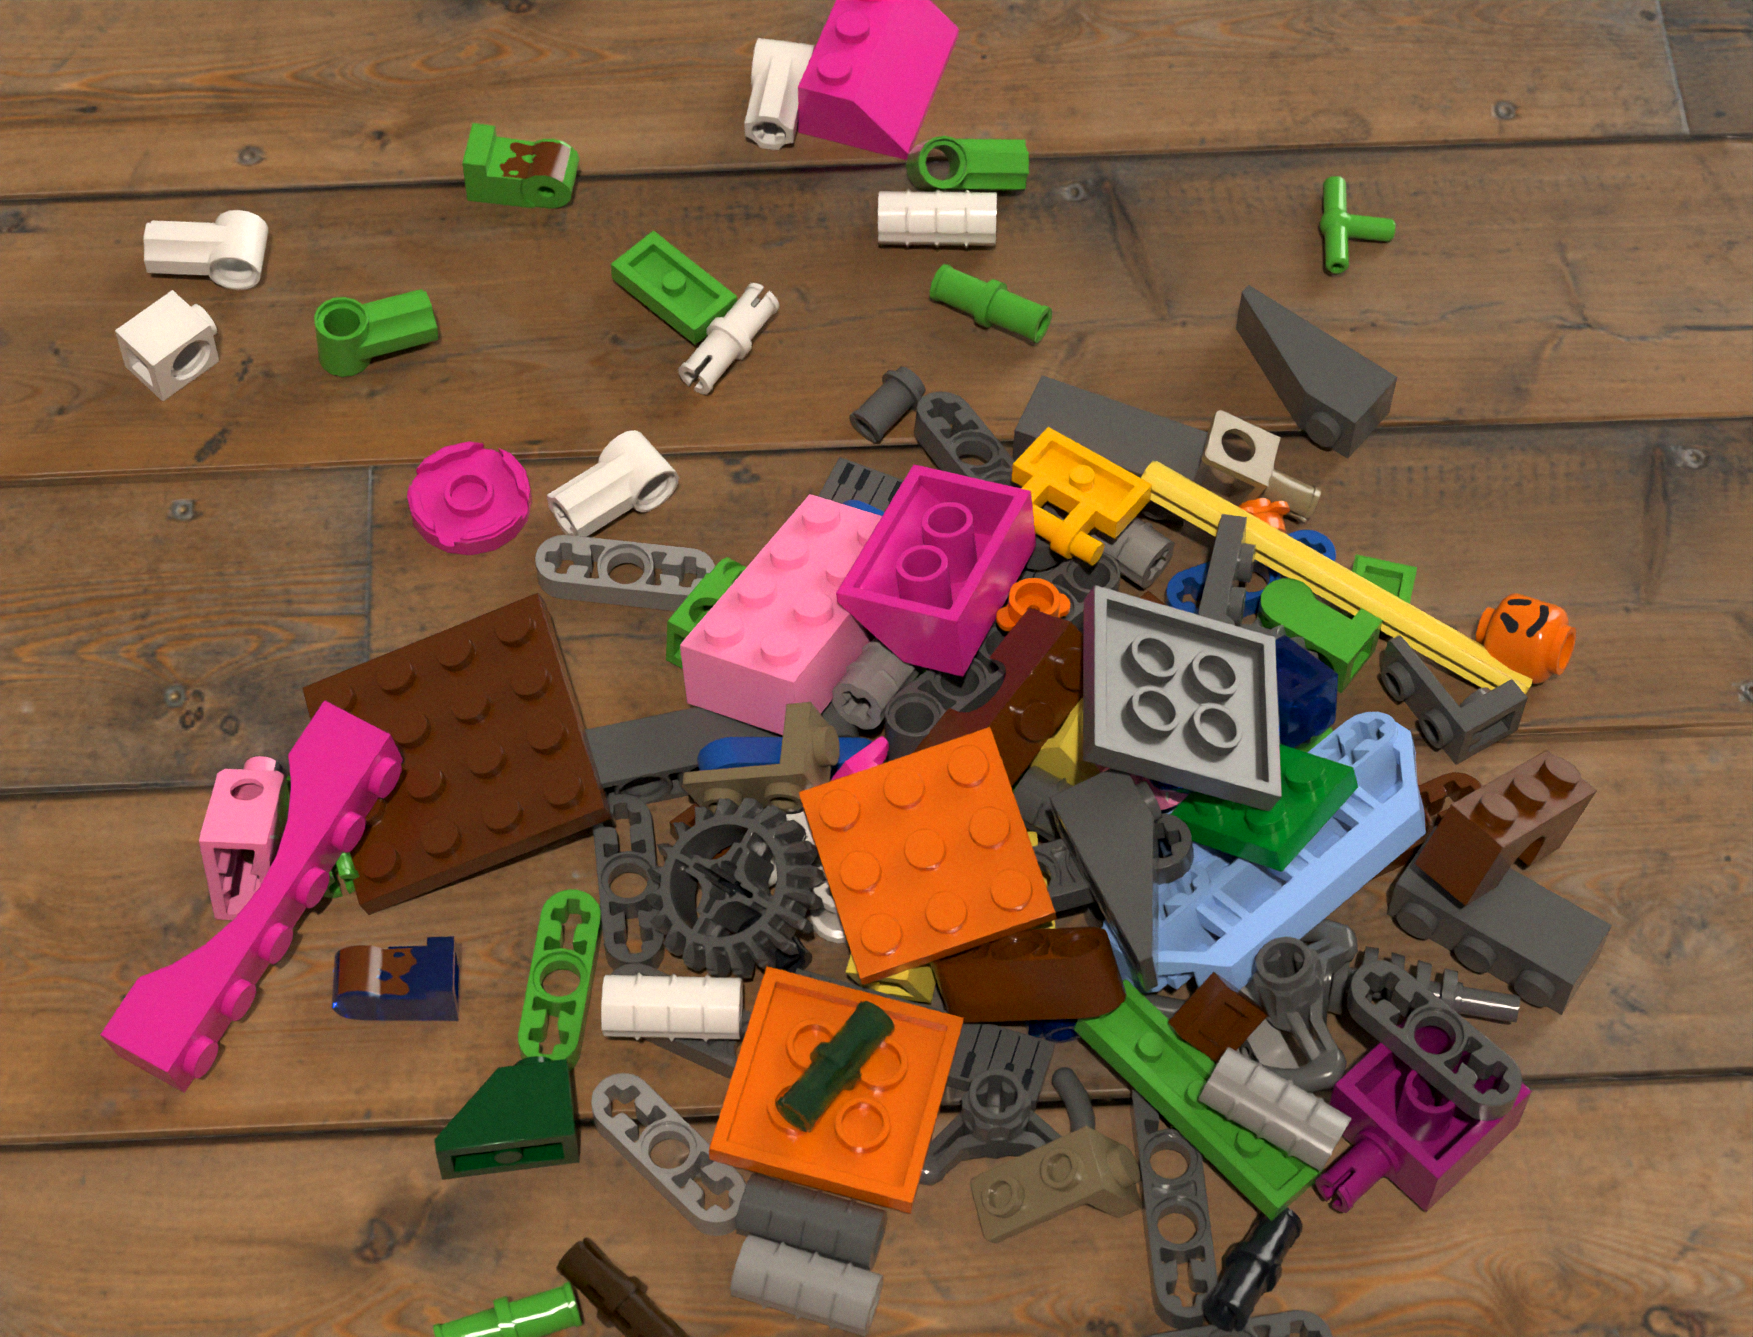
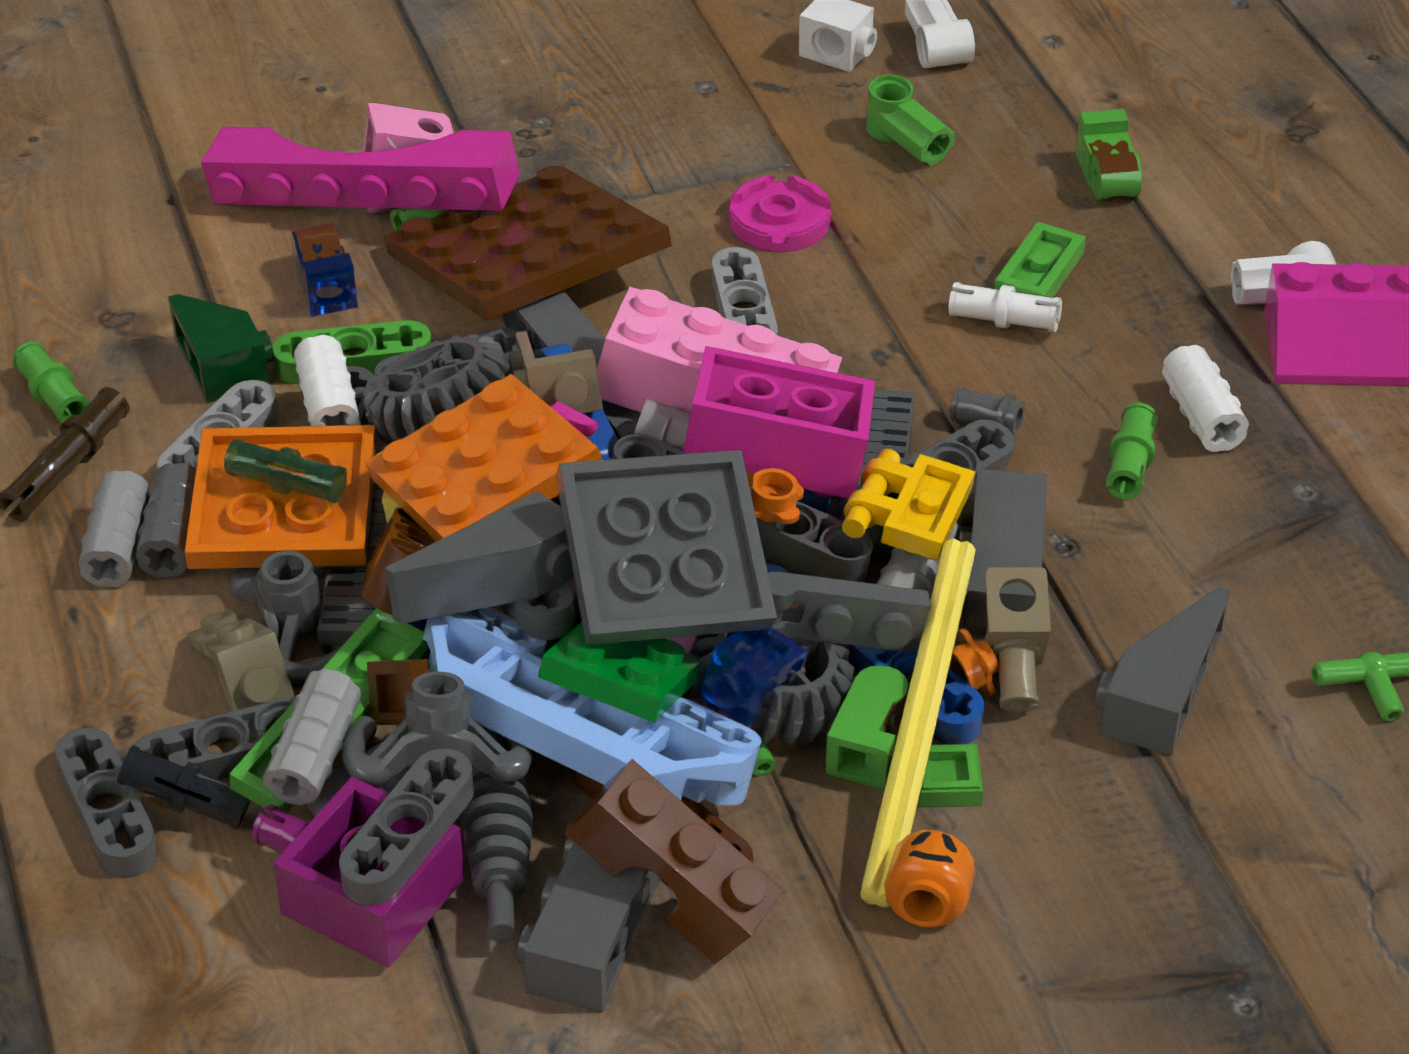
camera: 75 degrees right, 15 degrees down
white piece [547,430,679,537] -> none
bright green piece [906,136,1029,192] -> none
dark grey bracket [1381,635,1528,765] -> none

